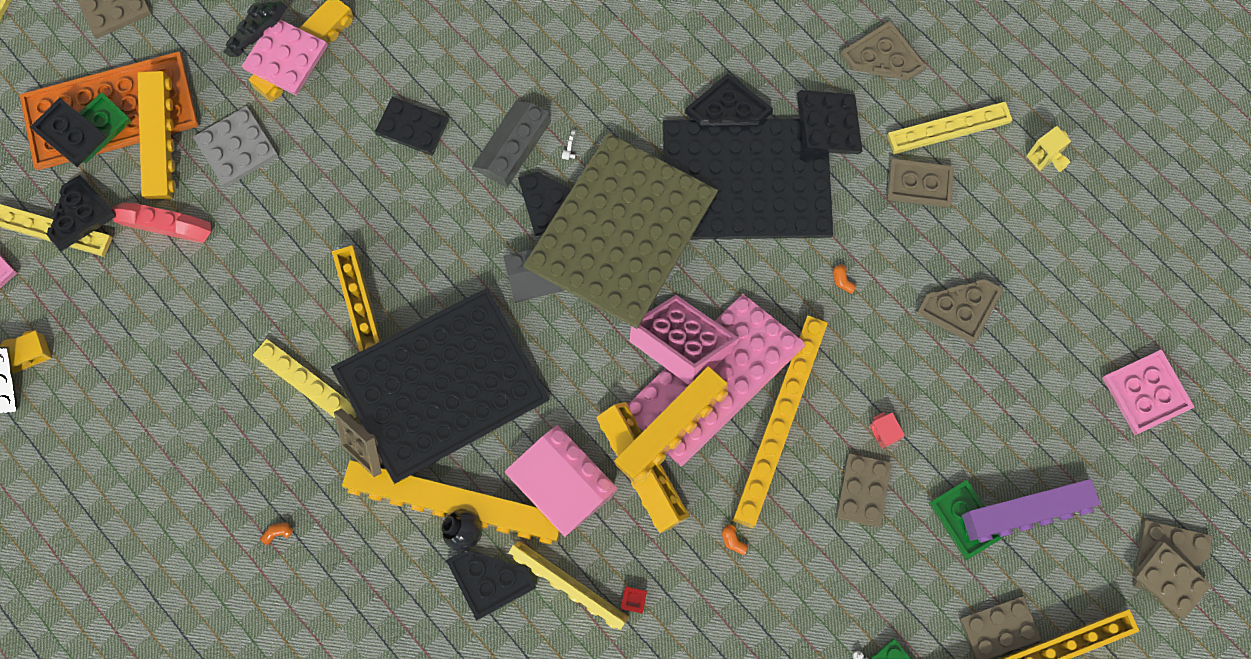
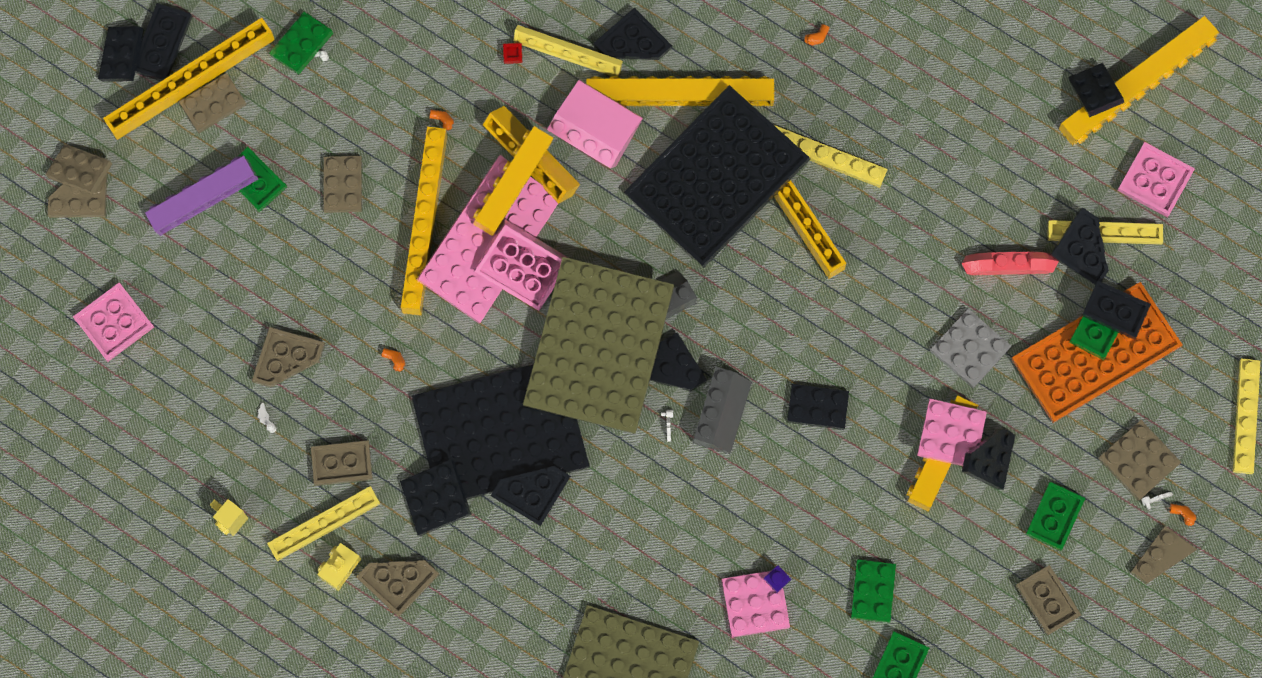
camera: 165 degrees right, 0 degrees up
yellow brick [138,71,176,200] -> none
dark tan plate [334,408,382,477] -> none
black plant [442,509,482,552] -> none
coral brick [869,412,905,449] -> none
none -> white piece [258,403,277,433]
none -> light yellow brick [317,543,361,591]

